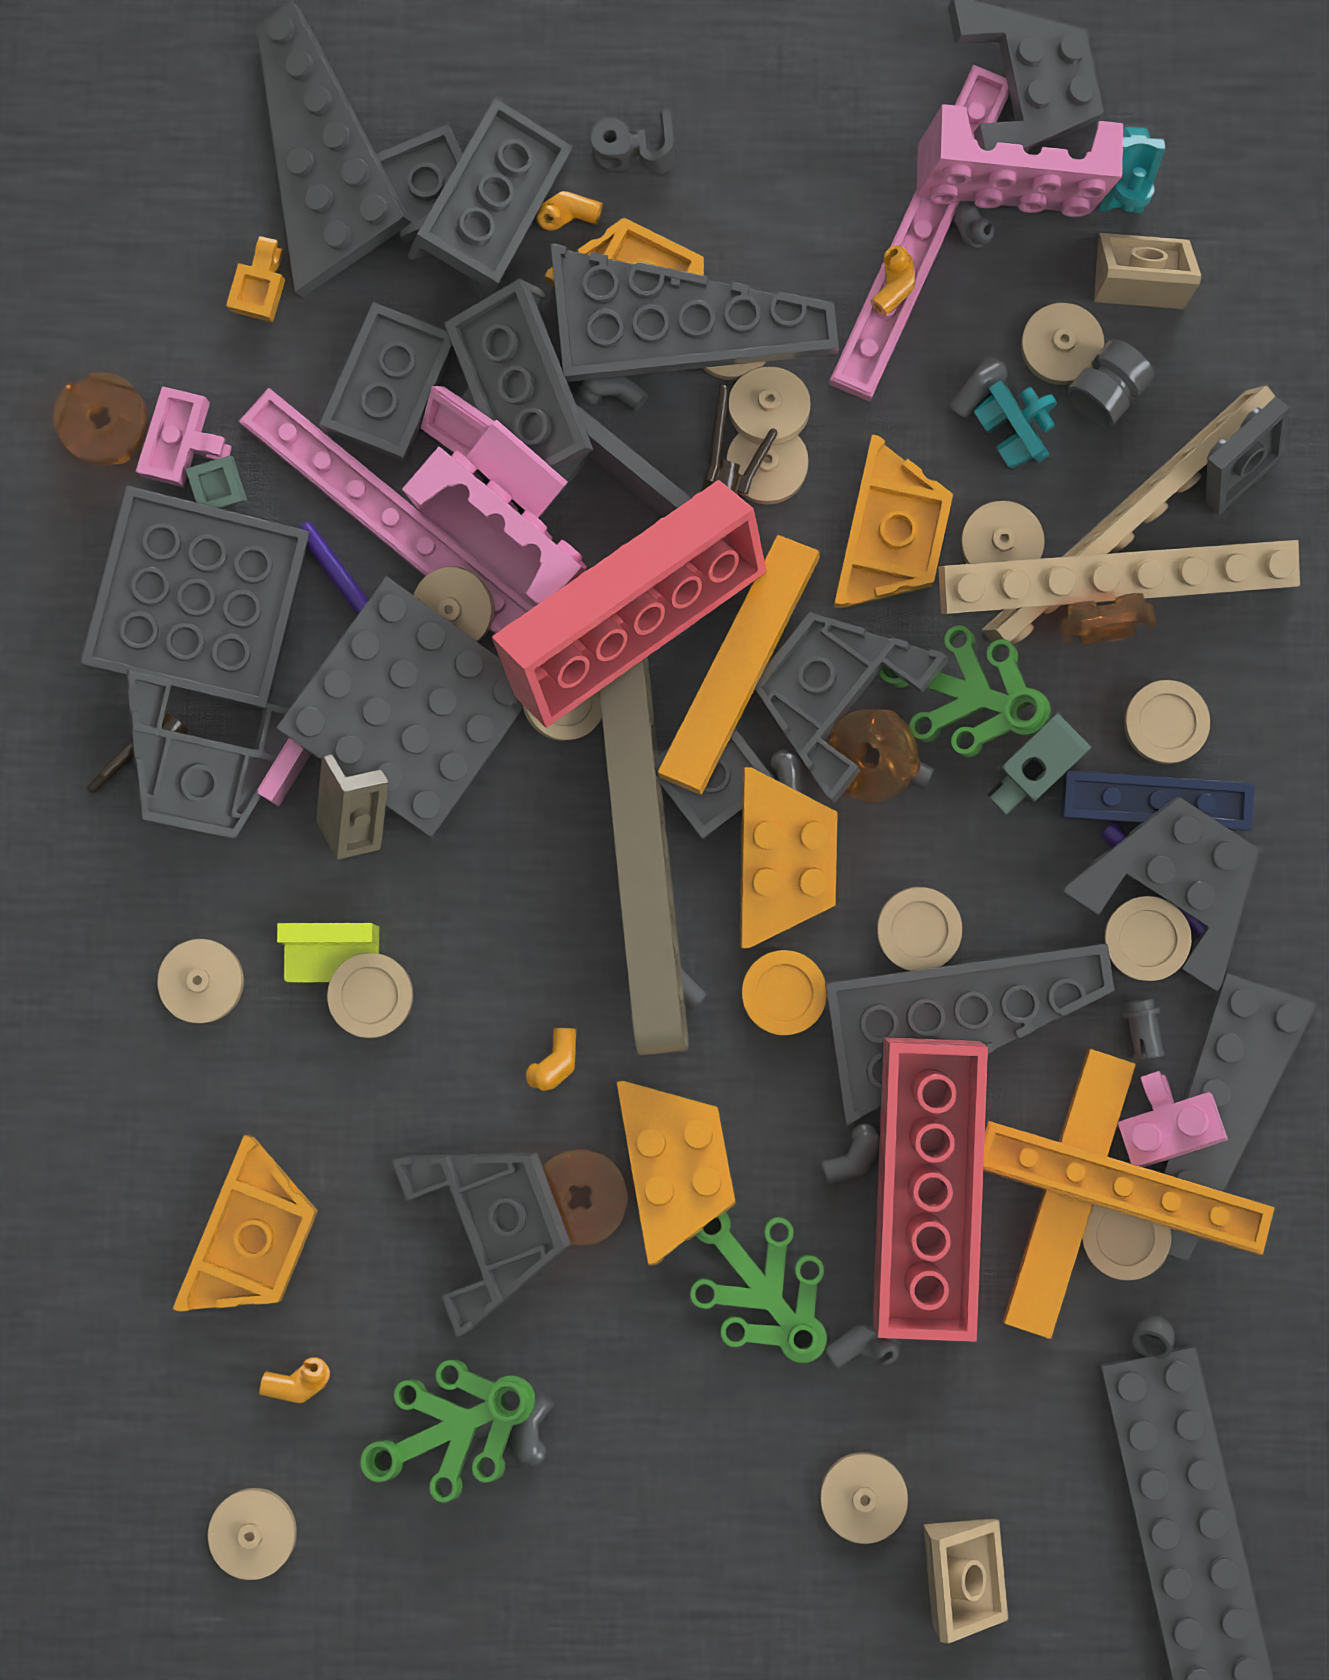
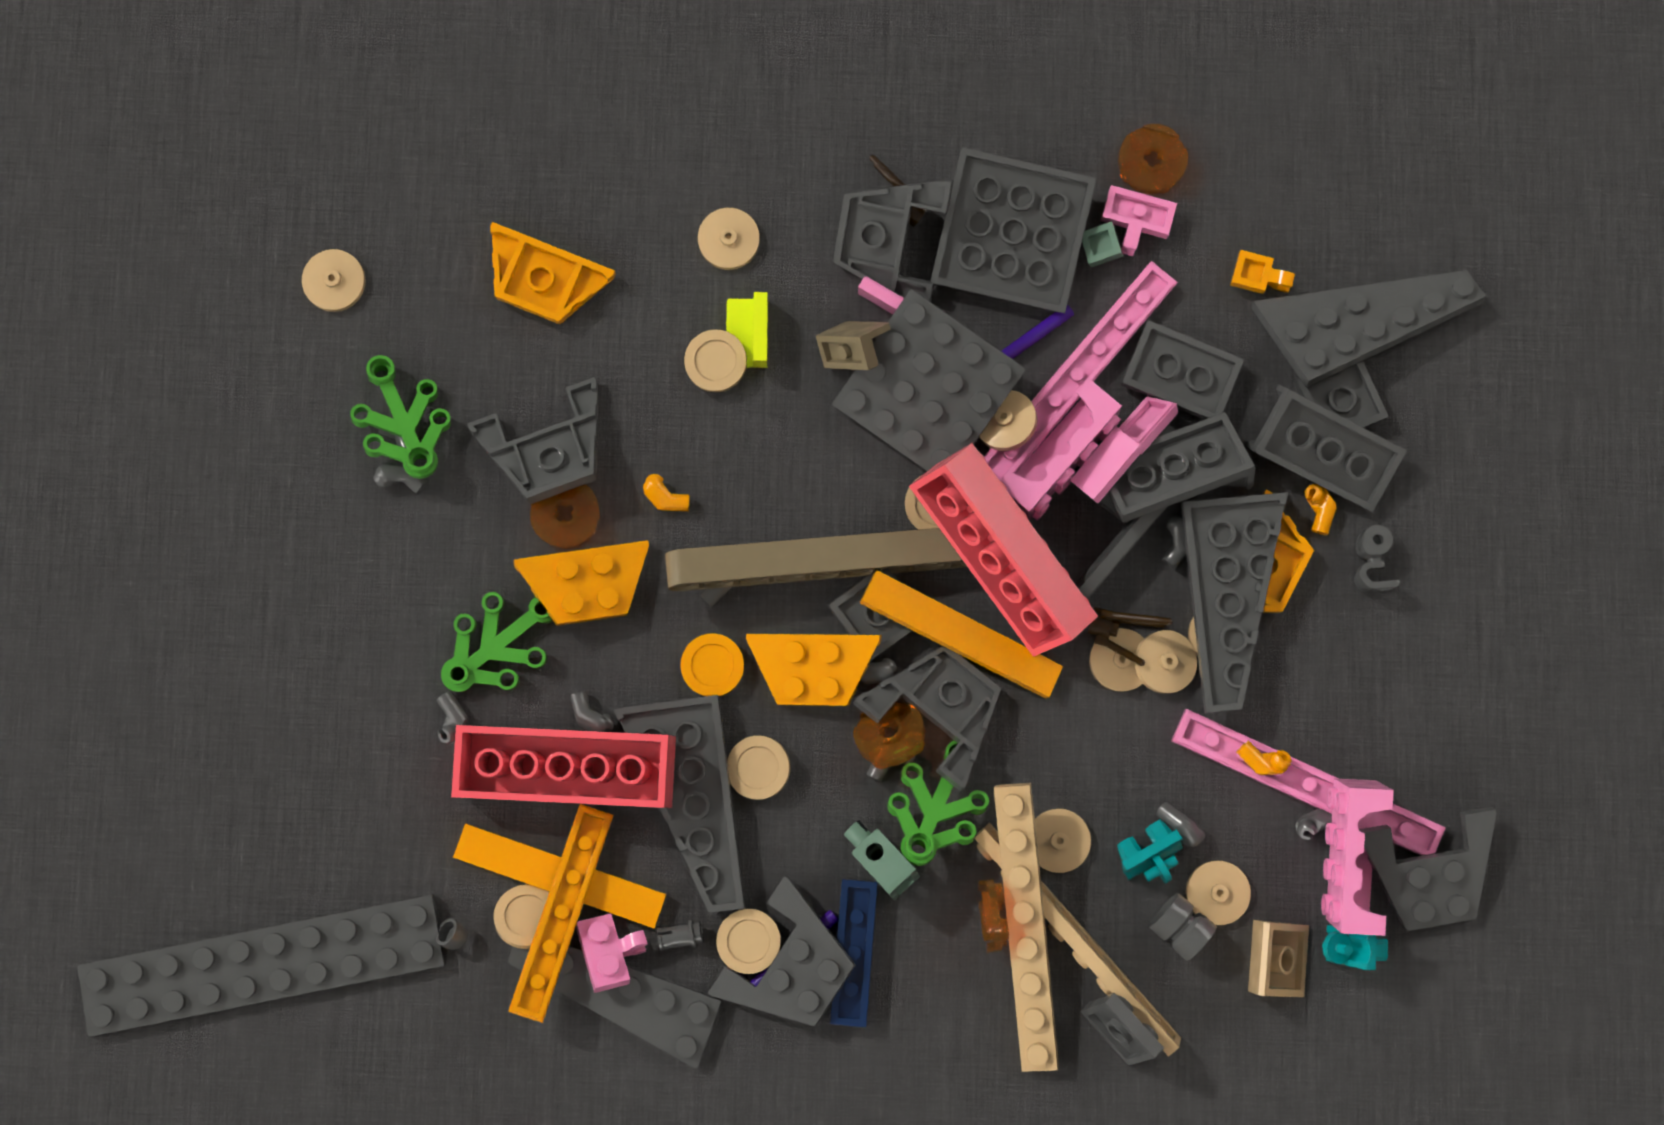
camera: 80 degrees right, 0 degrees up
light orange arm [259,1357,330,1404] -> none
tan piece [820,1452,908,1544] -> none
light orange wing [833,434,953,608] -> none
tan slope [923,1519,1008,1644] -> none
tan piece [1124,680,1210,764] -> none

